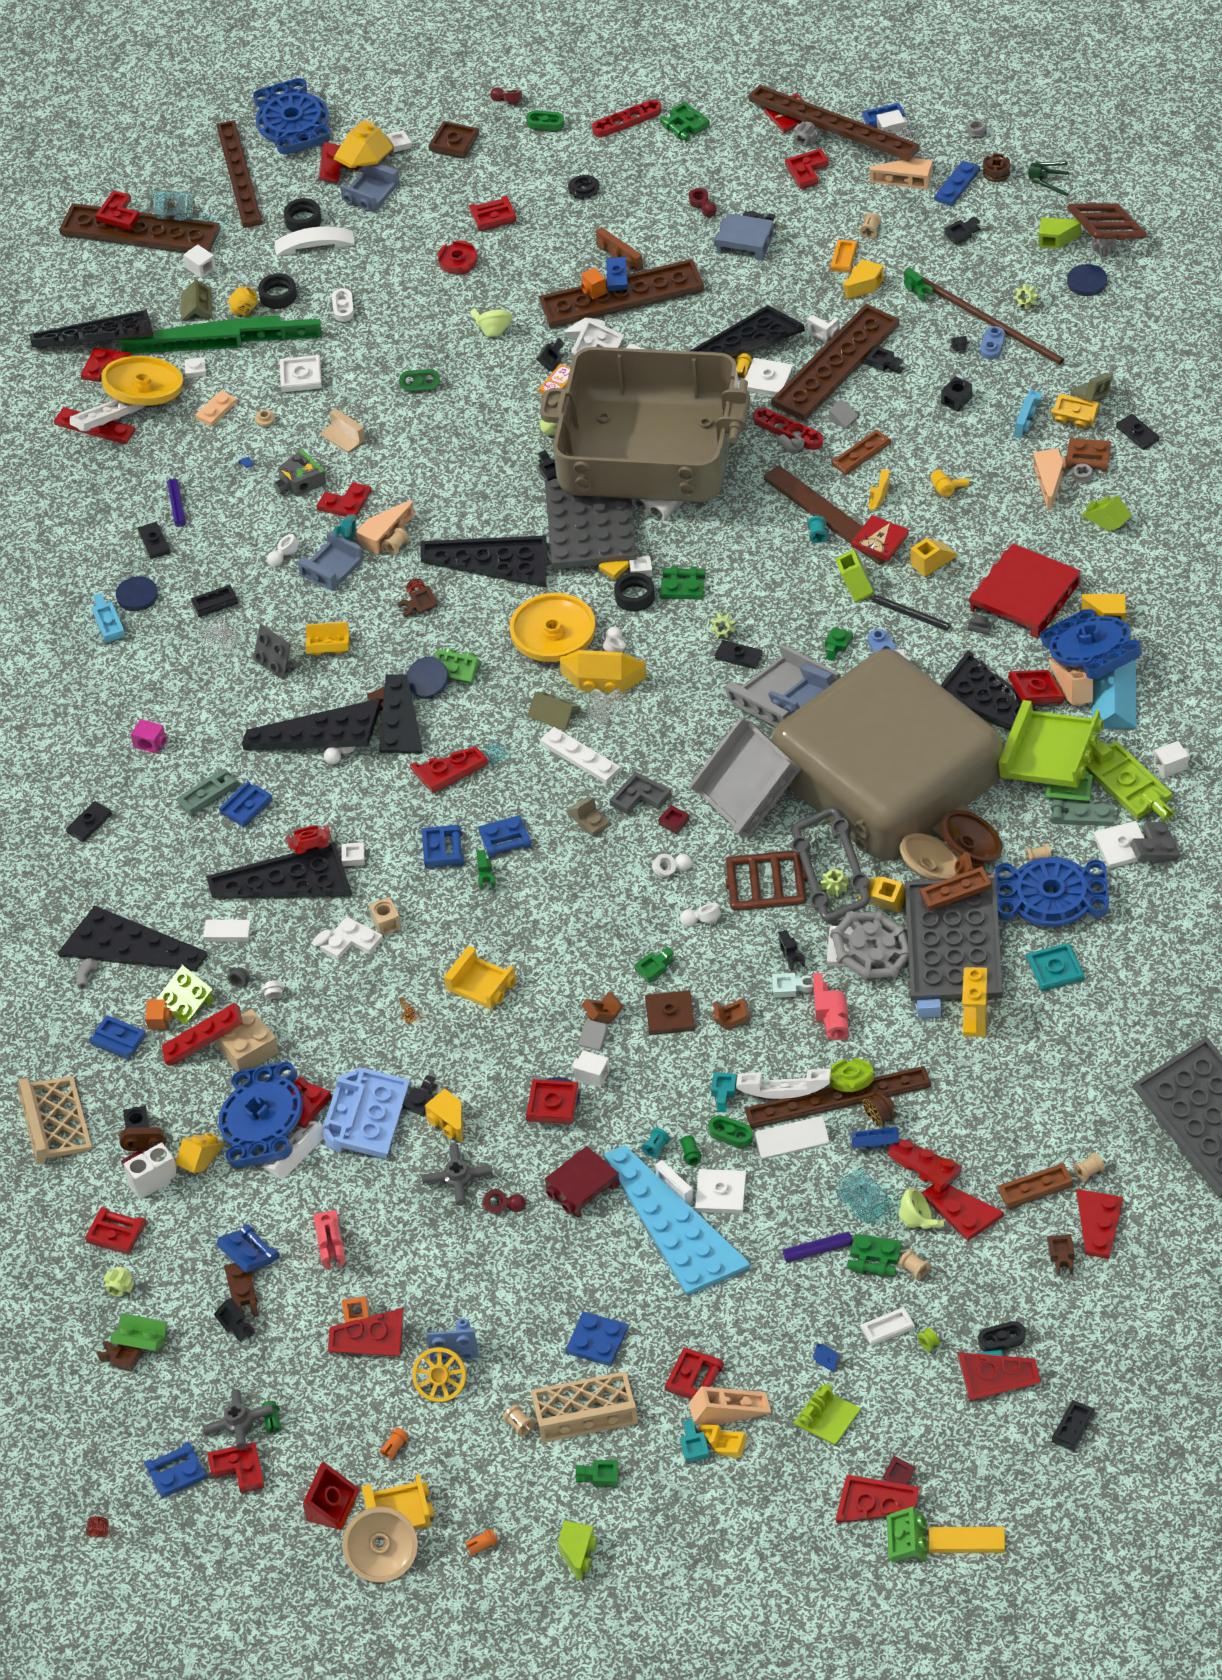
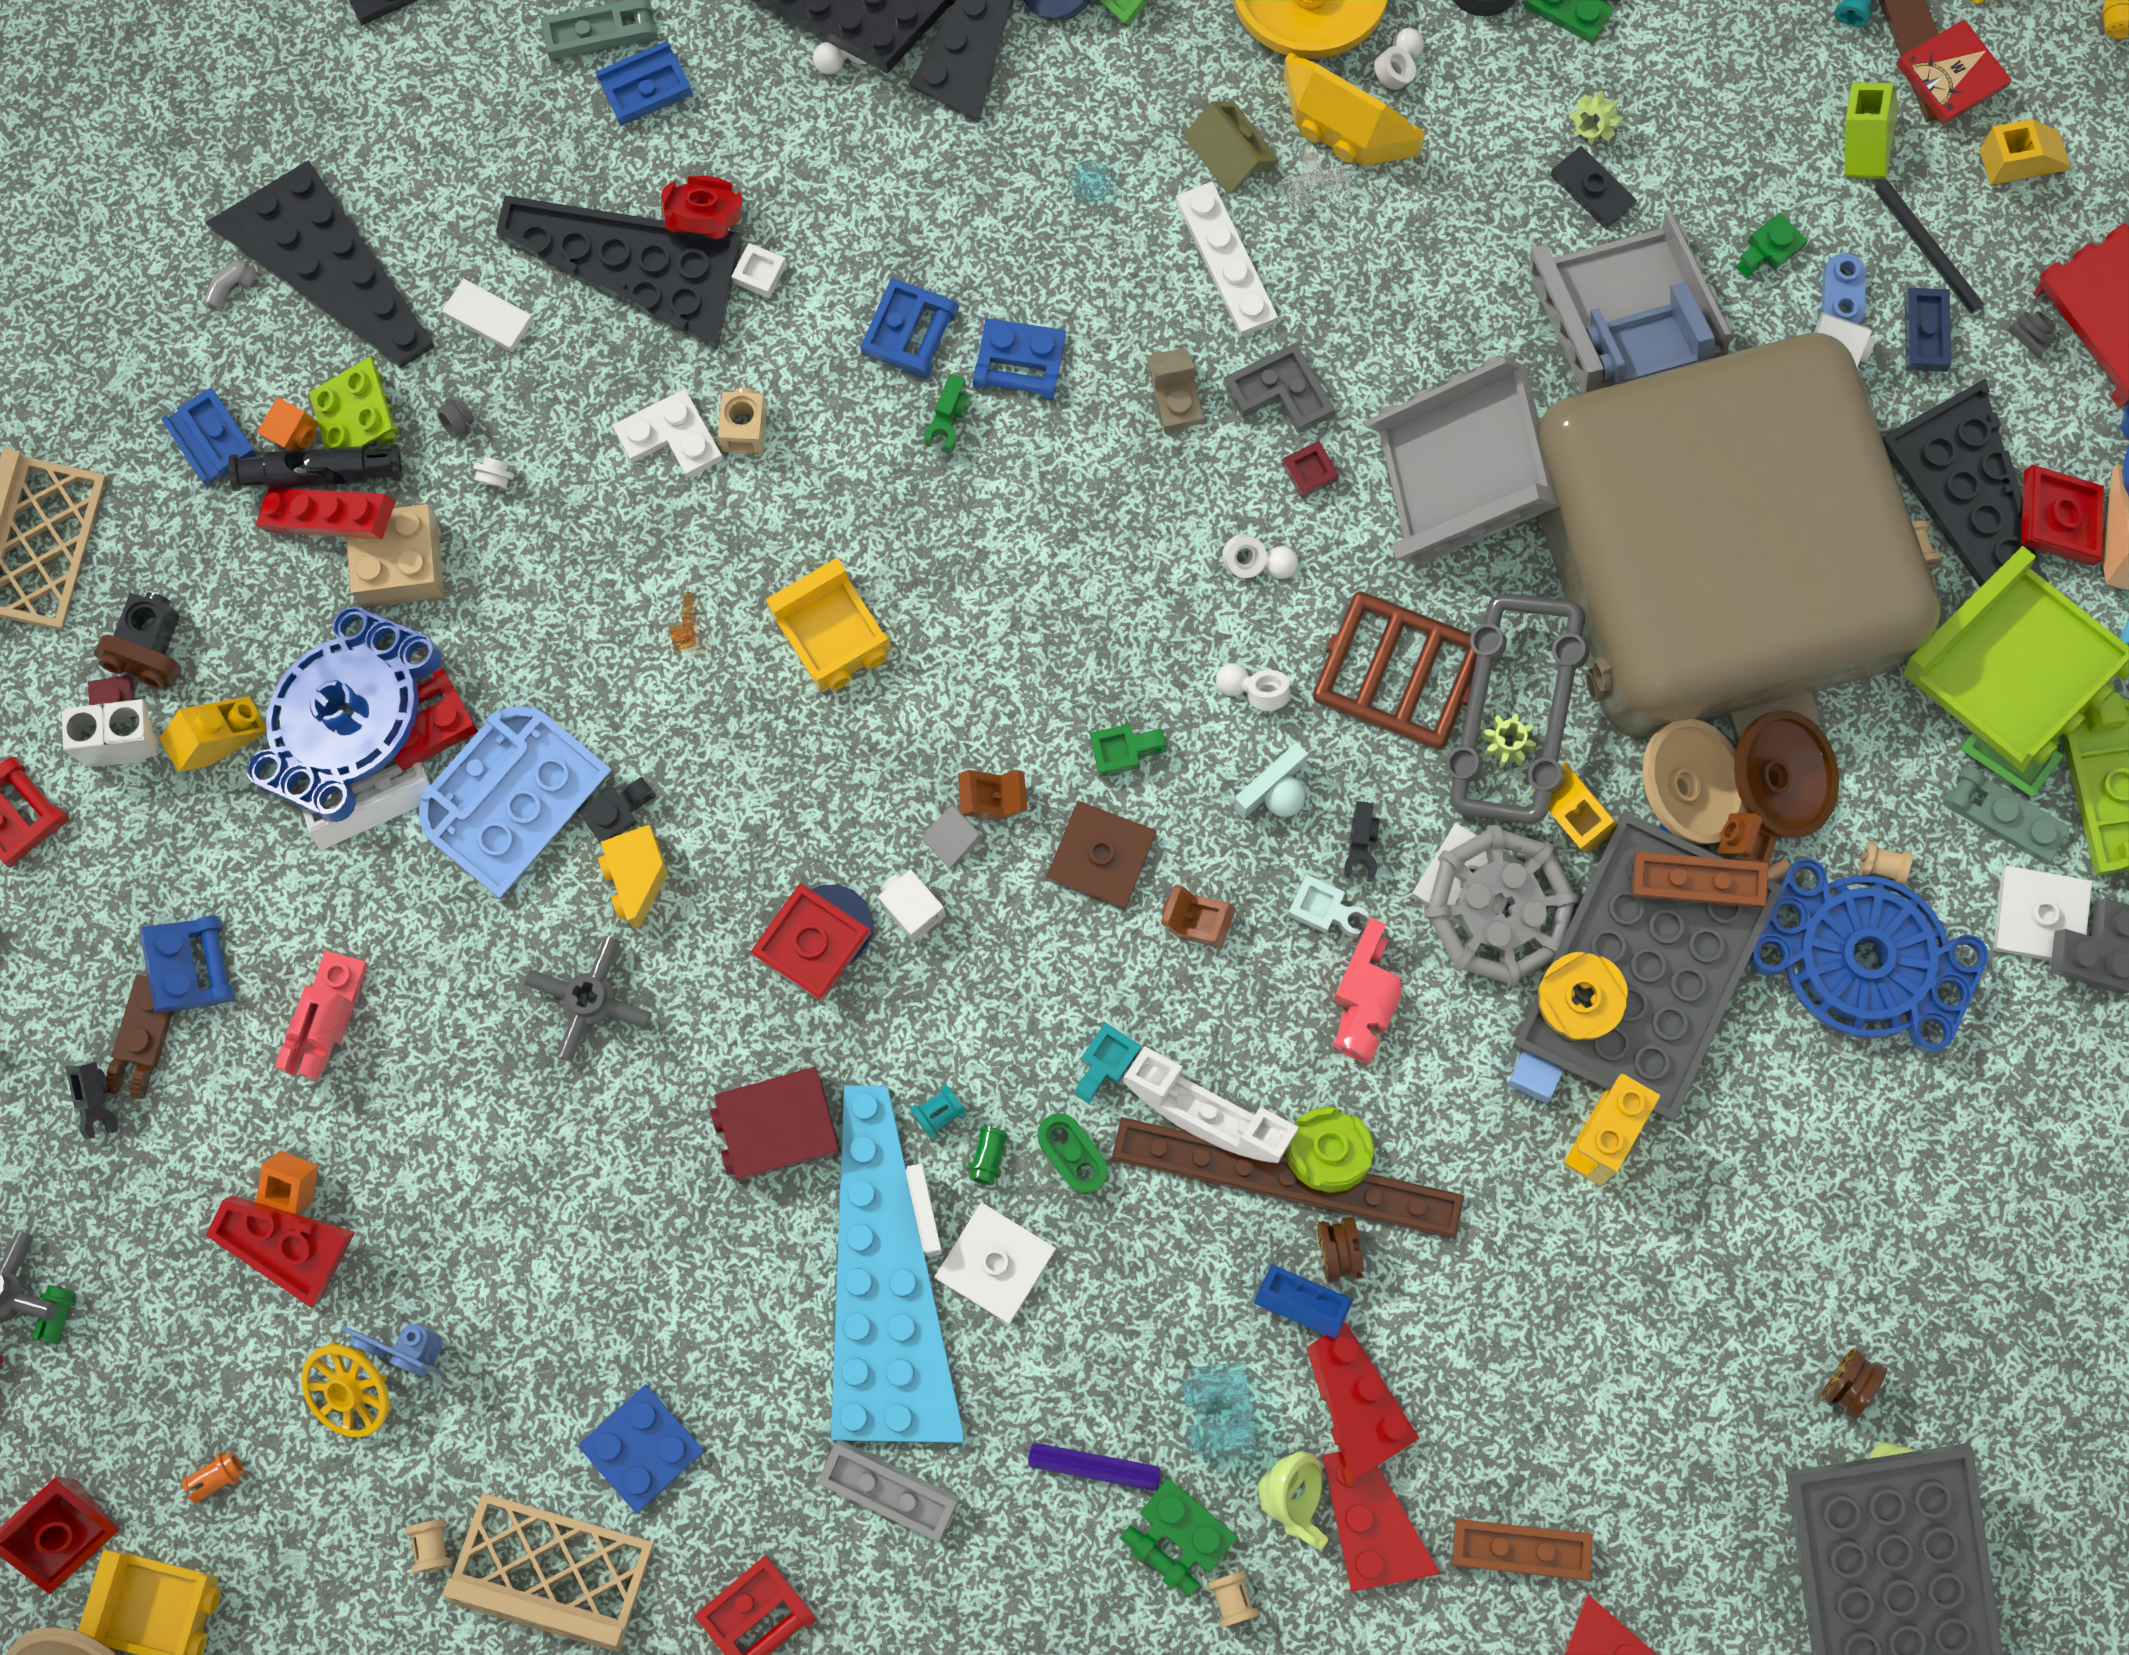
camera: 25 degrees right, 25 degrees up
white piece [312,929,332,947] -> none
red wing [410,747,488,794] -> none
dark red plate [482,1189,526,1214] -> none
white slope [755,1116,830,1160] -> none
teal tile [1026,942,1085,992] -> none
tan bush [1073,1152,1105,1182] -> none
none -> black piece [228,444,402,491]
none -> light grey plate [817,1439,960,1543]
none -> light aqua tile [1234,743,1308,819]
none -> yellow plate [1538,952,1628,1041]
none -> reddish brown wheel [1821,1347,1887,1420]
none -> dark blue plate [1904,288,1951,372]

